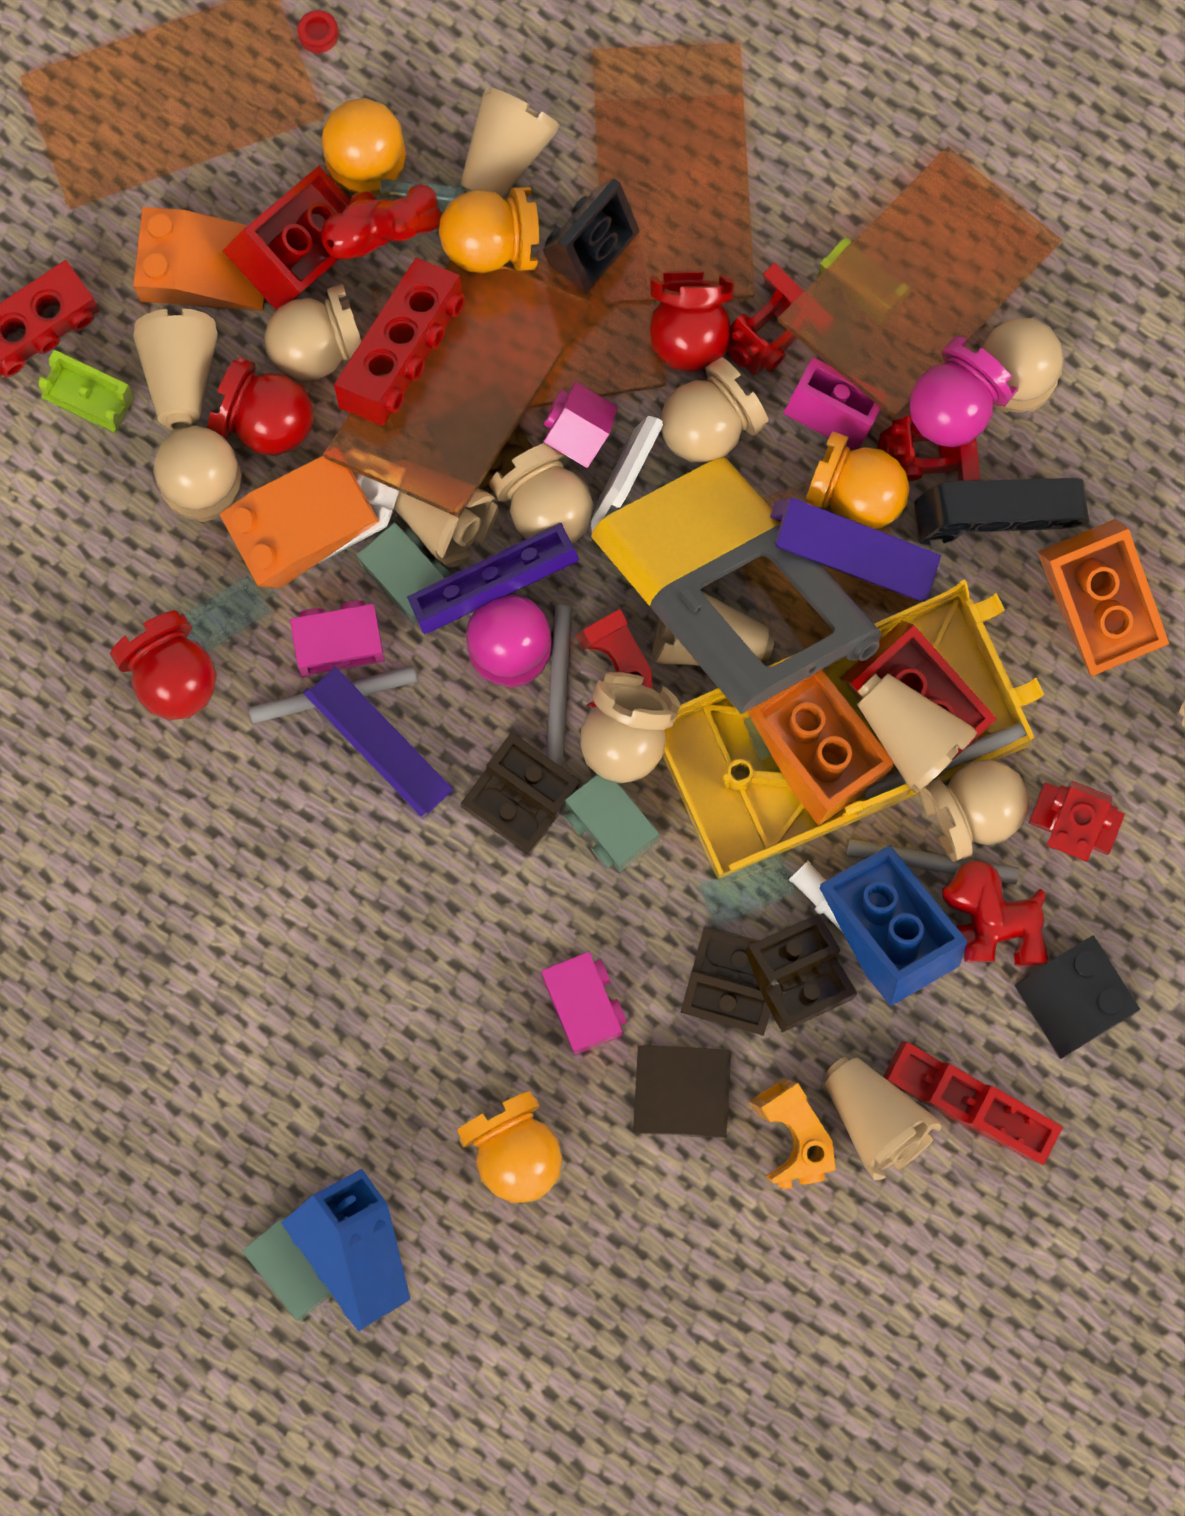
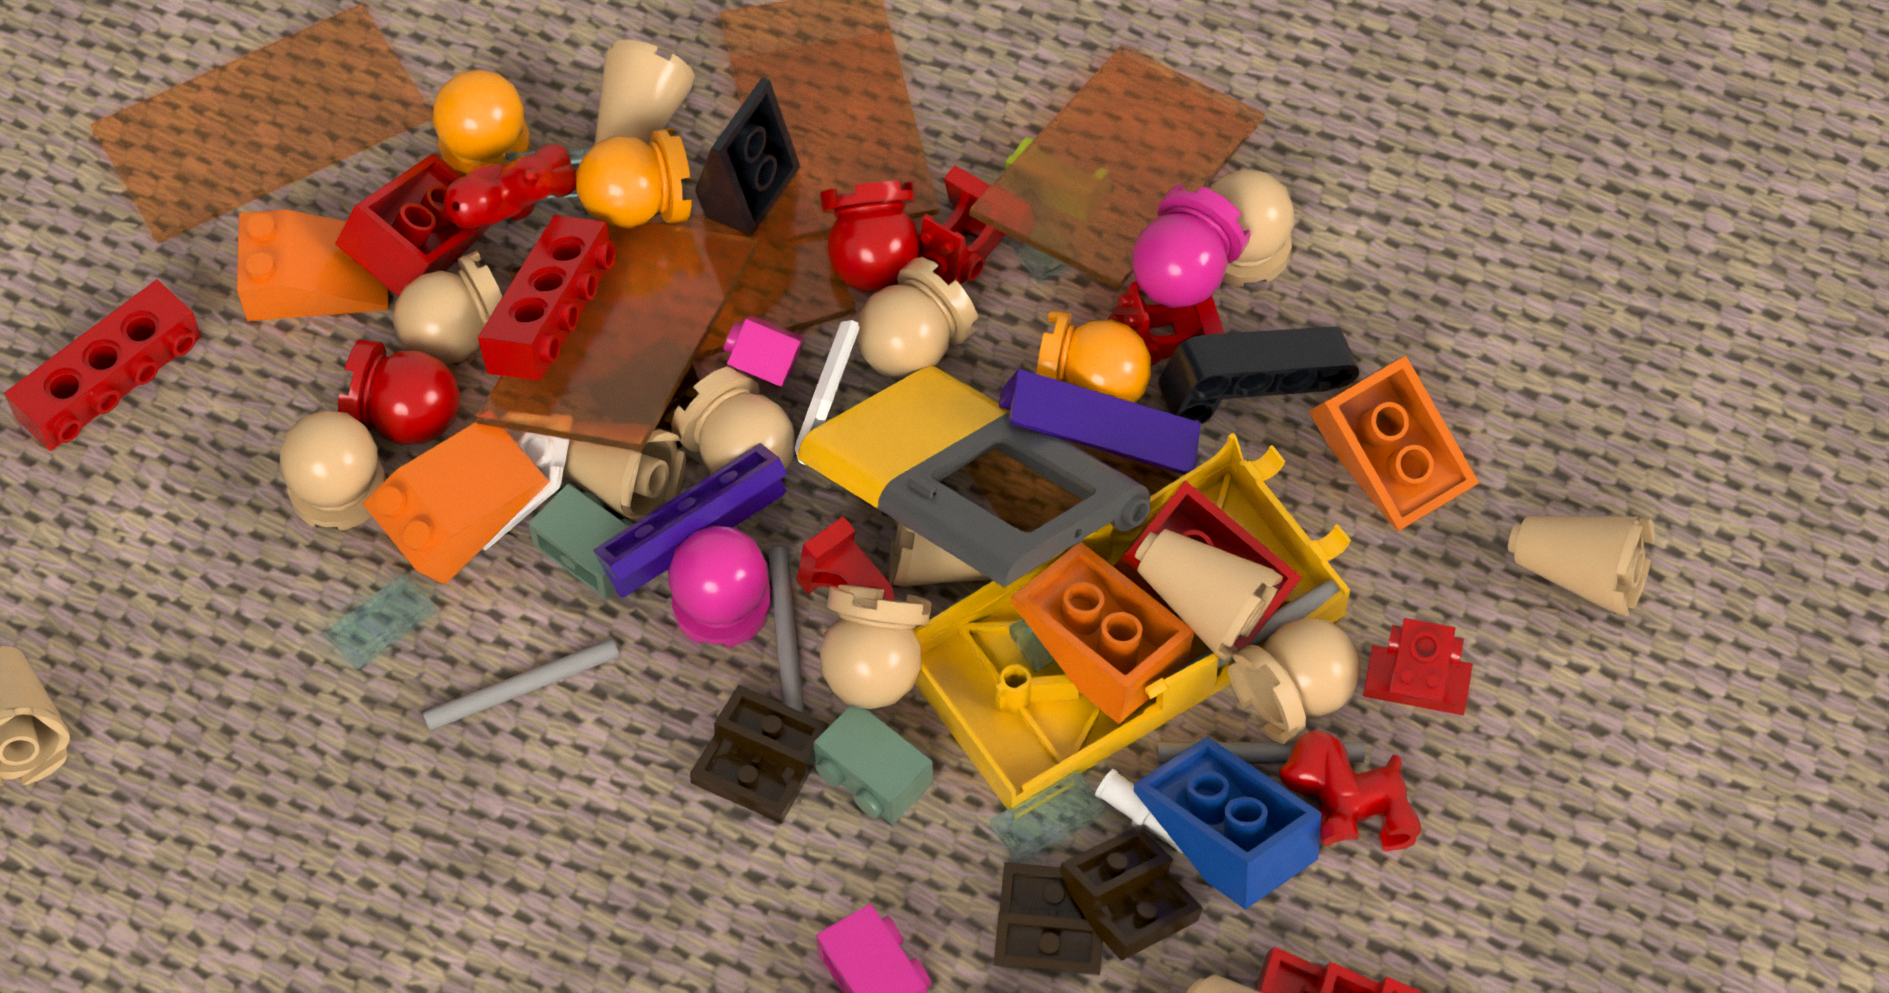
camera: 10 degrees left, 20 degrees down
lime hinge [39,350,134,433] -> none
red tile [110,610,217,721] -> none
tan cone [133,308,218,431] -> none
dark pink brick [290,600,385,677] -> none
red tile [297,10,339,53] -> none
dark purple panel [302,666,453,820] -> none
dark pink brick [783,357,887,451] -> none
black slope [1014,935,1141,1059] -> none

